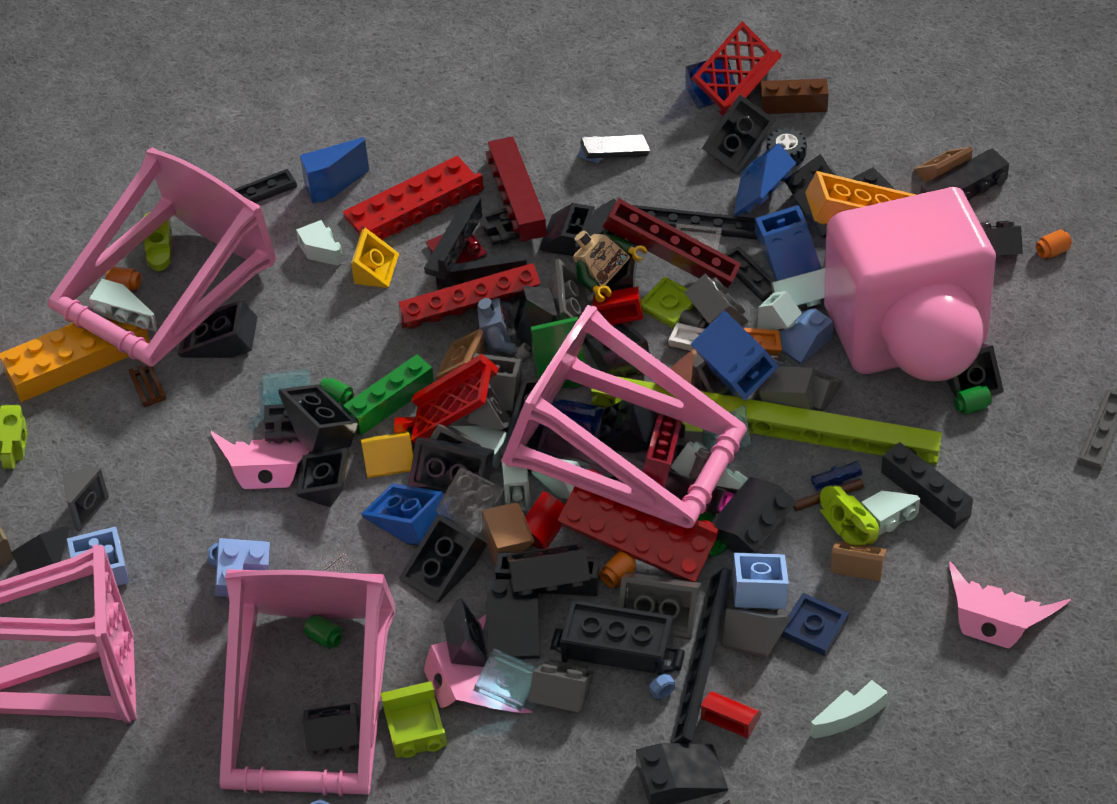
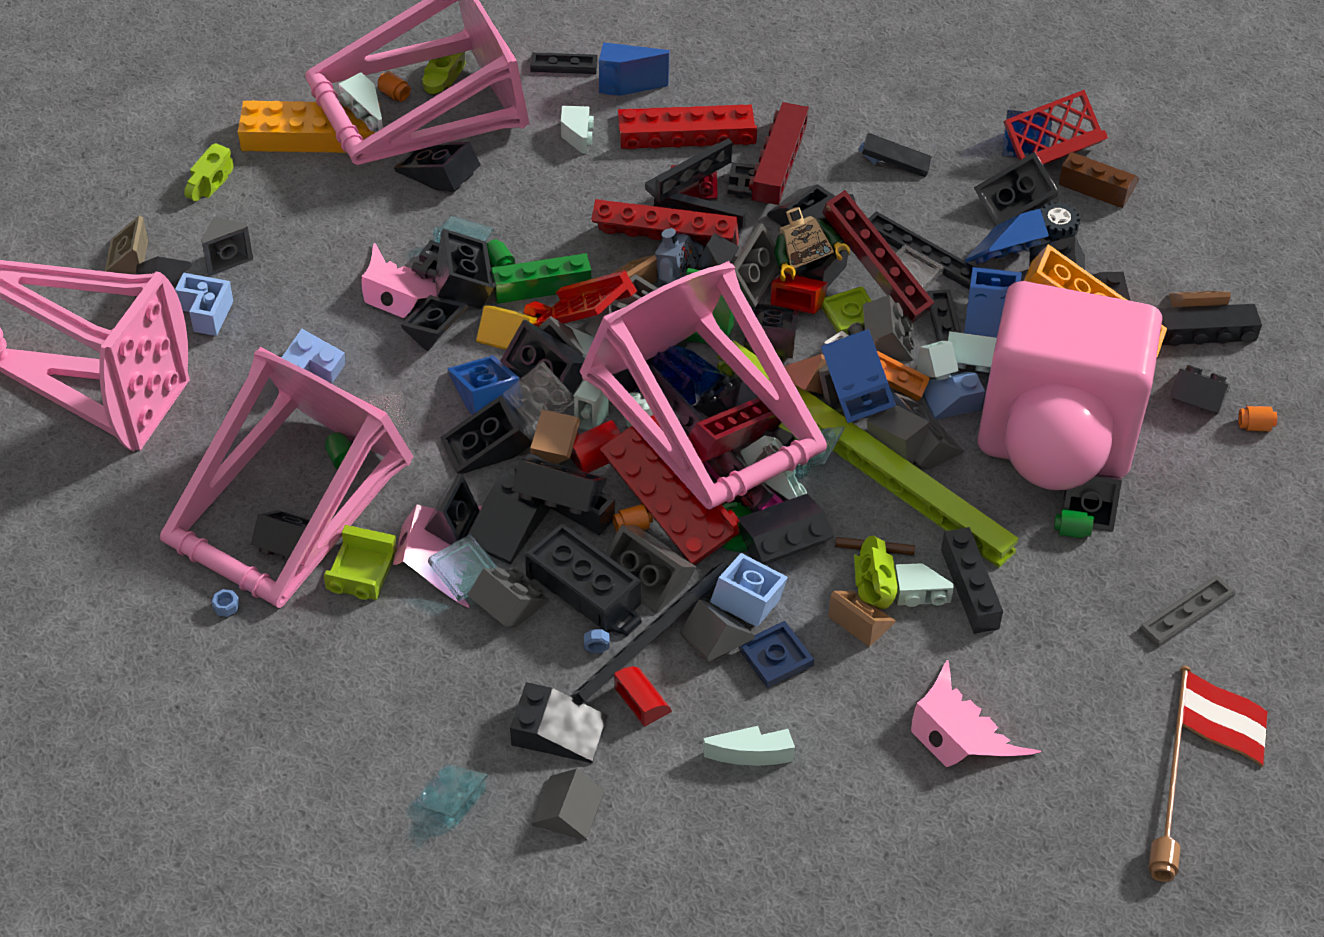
camera: 25 degrees right, 0 degrees up
reddish brown tile [128,365,166,407] -> none
yellow slope [351,228,399,288] -> none
pin [811,460,863,491] -> none

